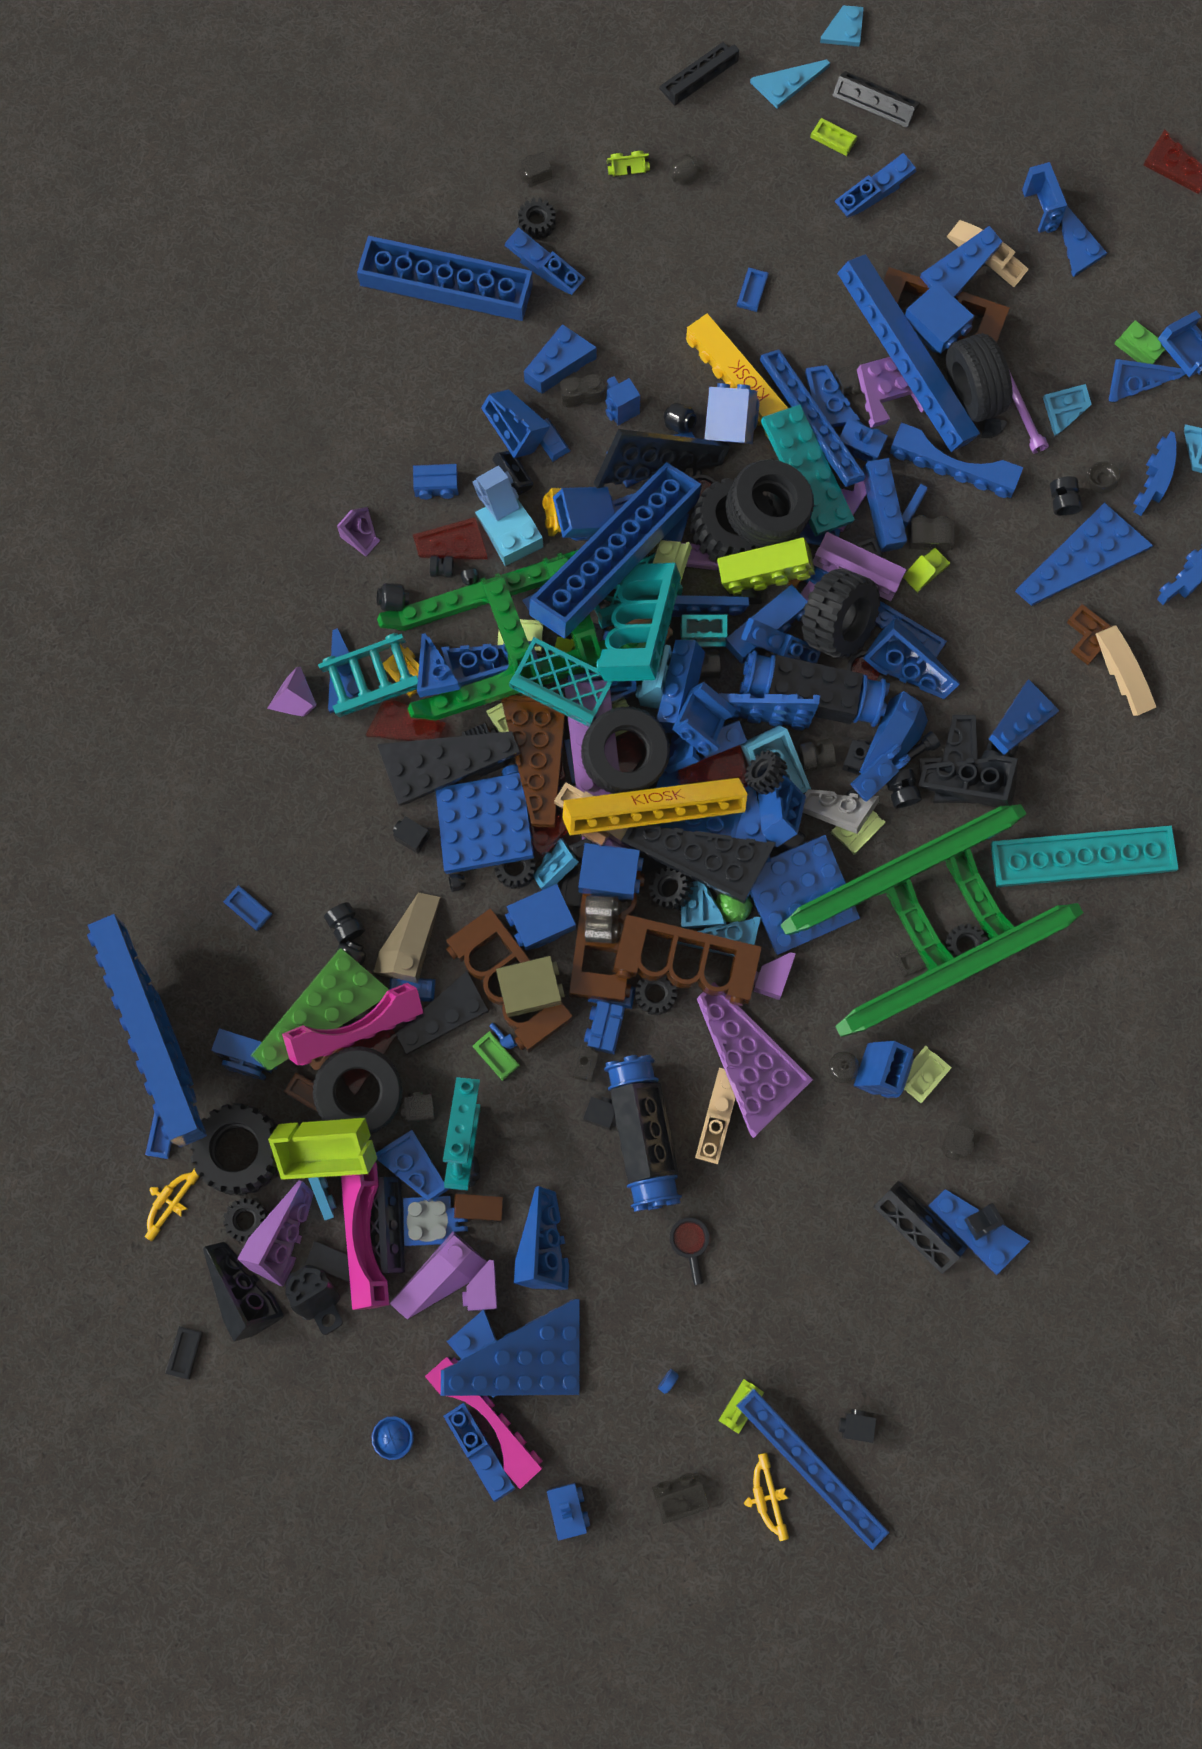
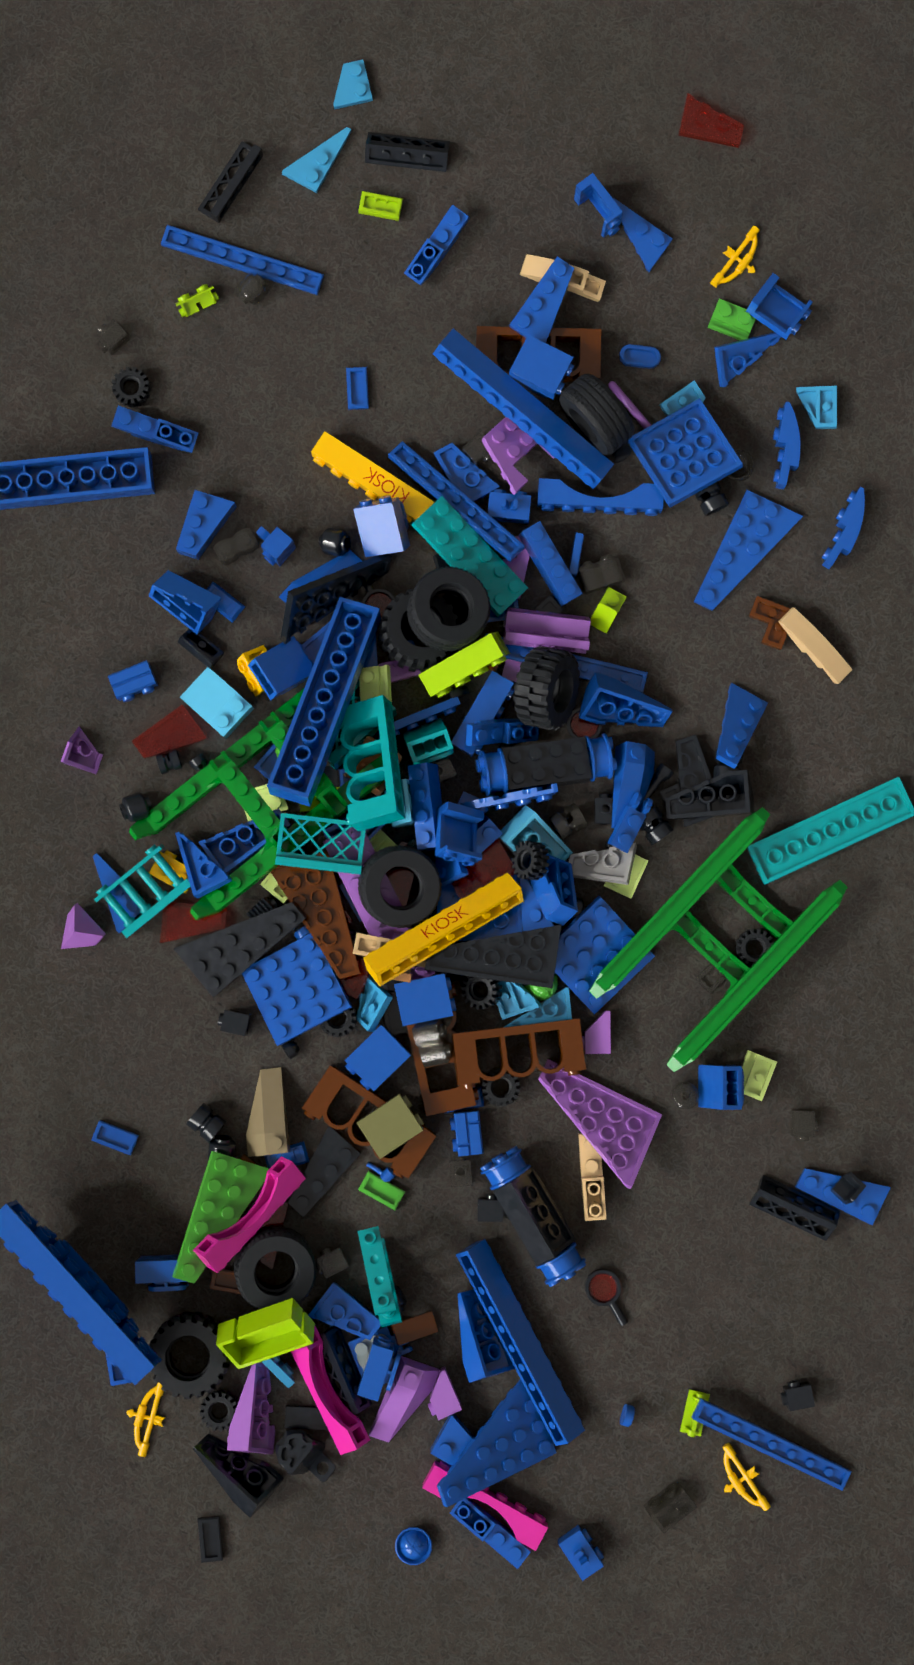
camera: 25 degrees left, 10 degrees up
medium blue brick [473,465,519,521] -> none
none -> blue tile [161,225,324,295]
none -> blue brick [357,1335,402,1401]
none -> blue brick [456,1239,585,1446]
none -> blue tile [619,344,661,369]
none -> blue plate [628,398,743,508]
none -> yellow piece [710,226,760,287]

